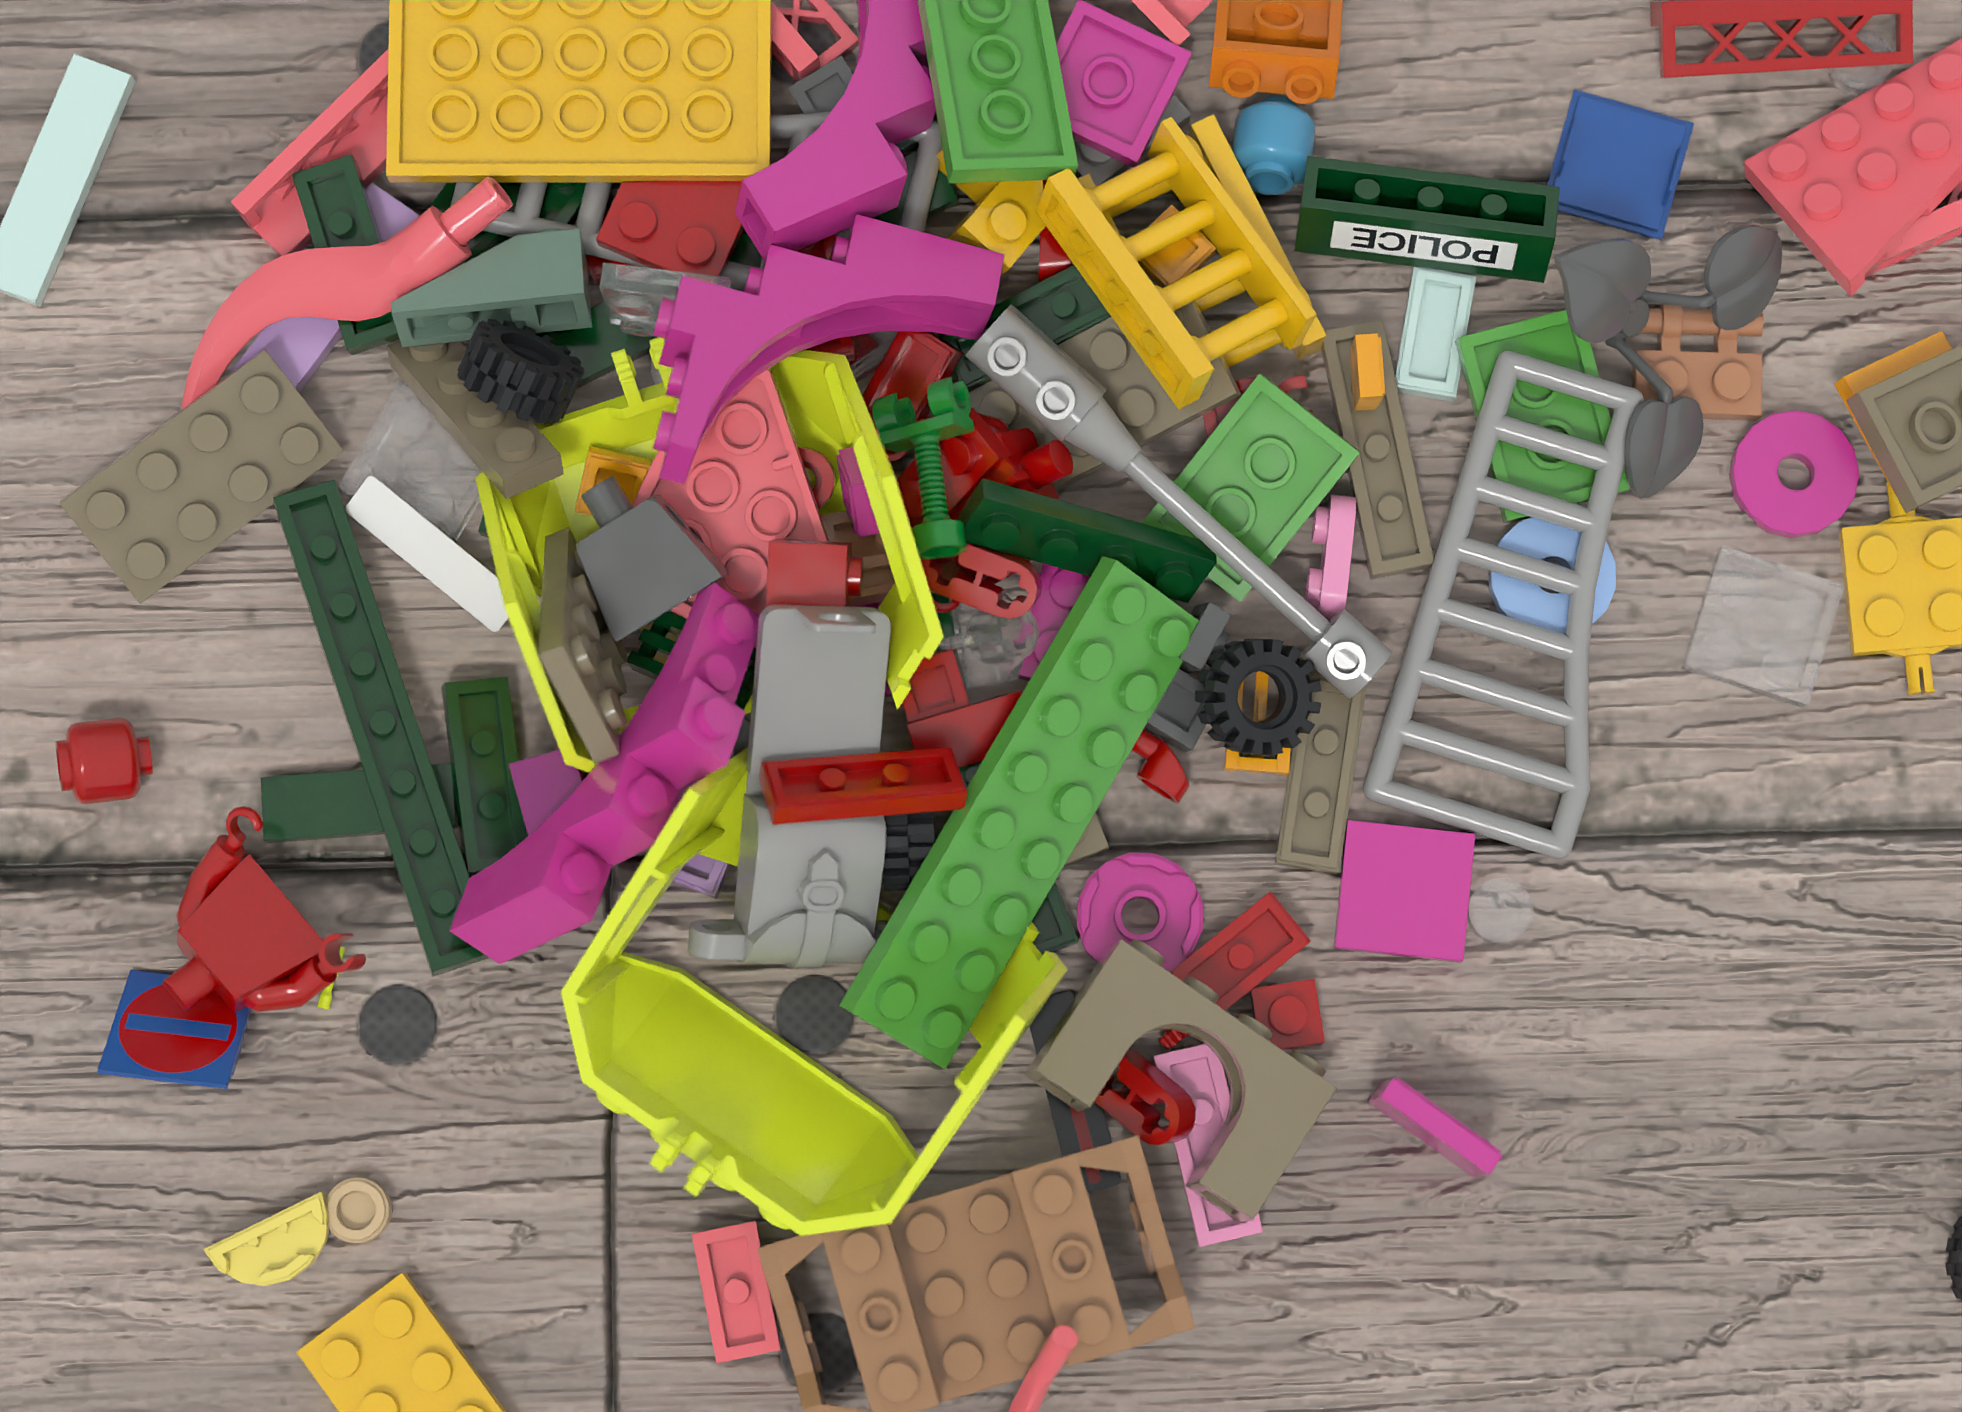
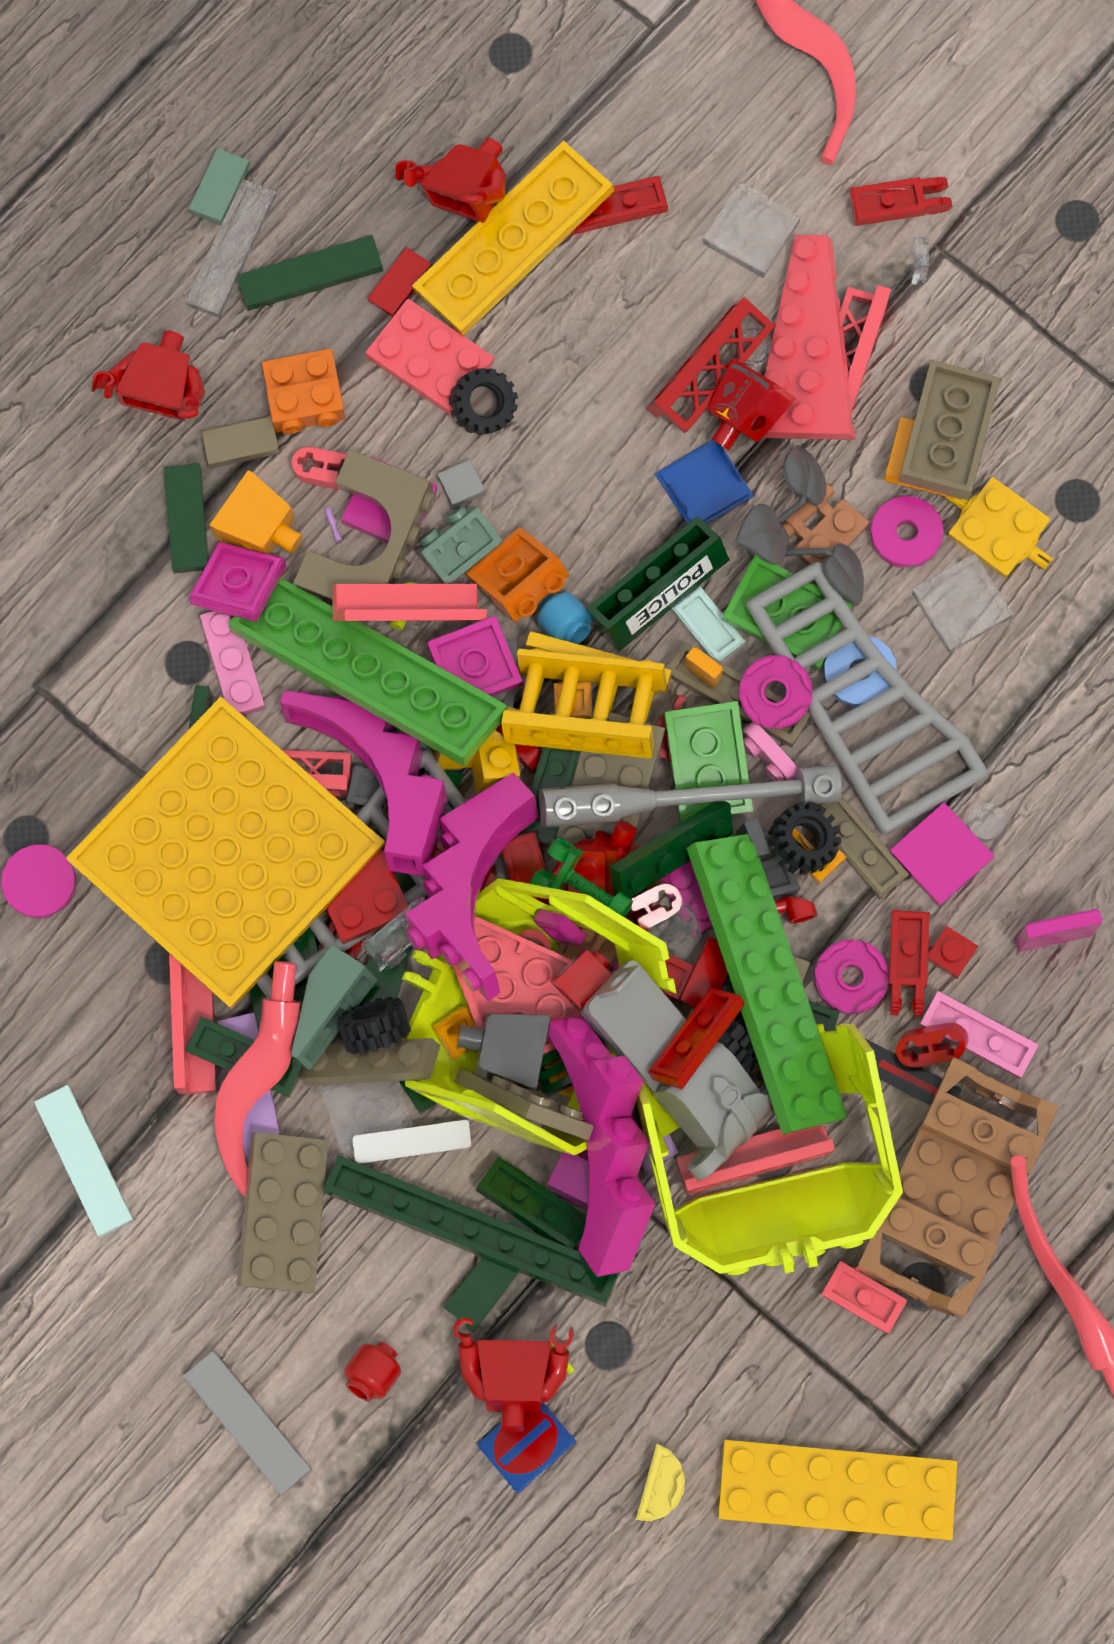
camera: 45 degrees left, 5 degrees down
tan tile [326,1178,392,1243] -> none
dark tan arch [1024,939,1337,1222] -> none
none -> coral fence [676,1125,835,1196]
none -> red torso [708,358,796,451]
none -> dark pink tile [739,655,813,729]

